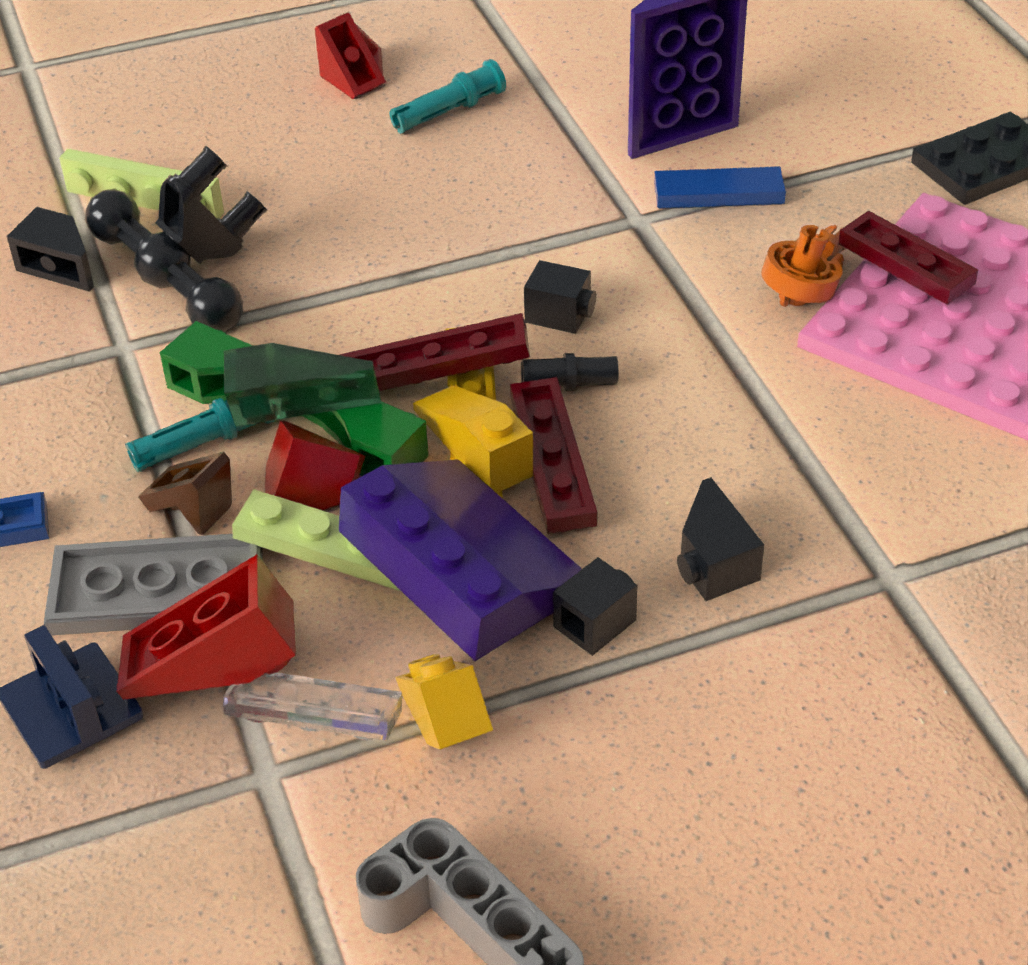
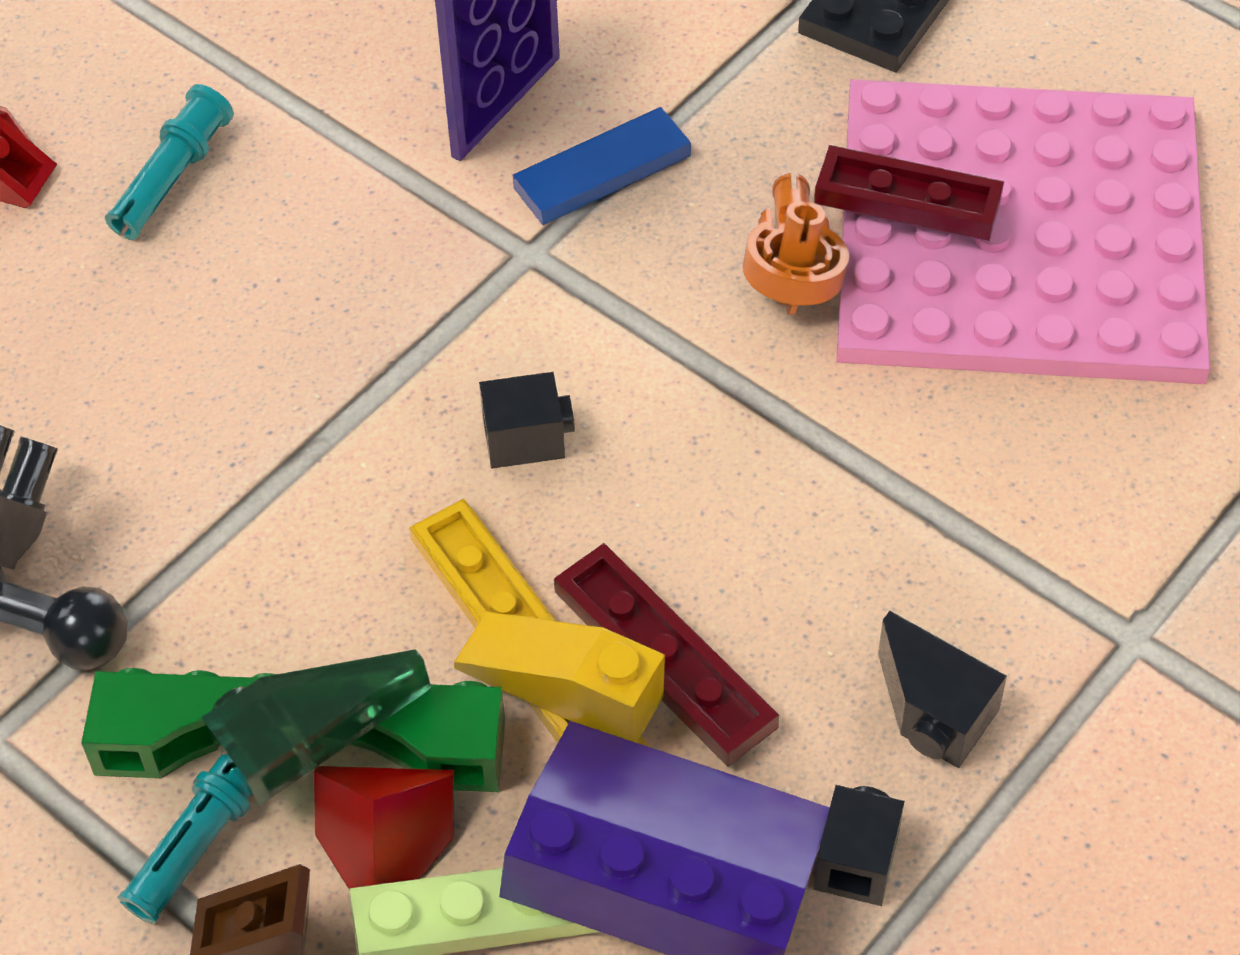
camera: 30 degrees left, 10 degrees up
dark red plate [340,313,530,395] -> none
black pin [521,353,619,391] -> none

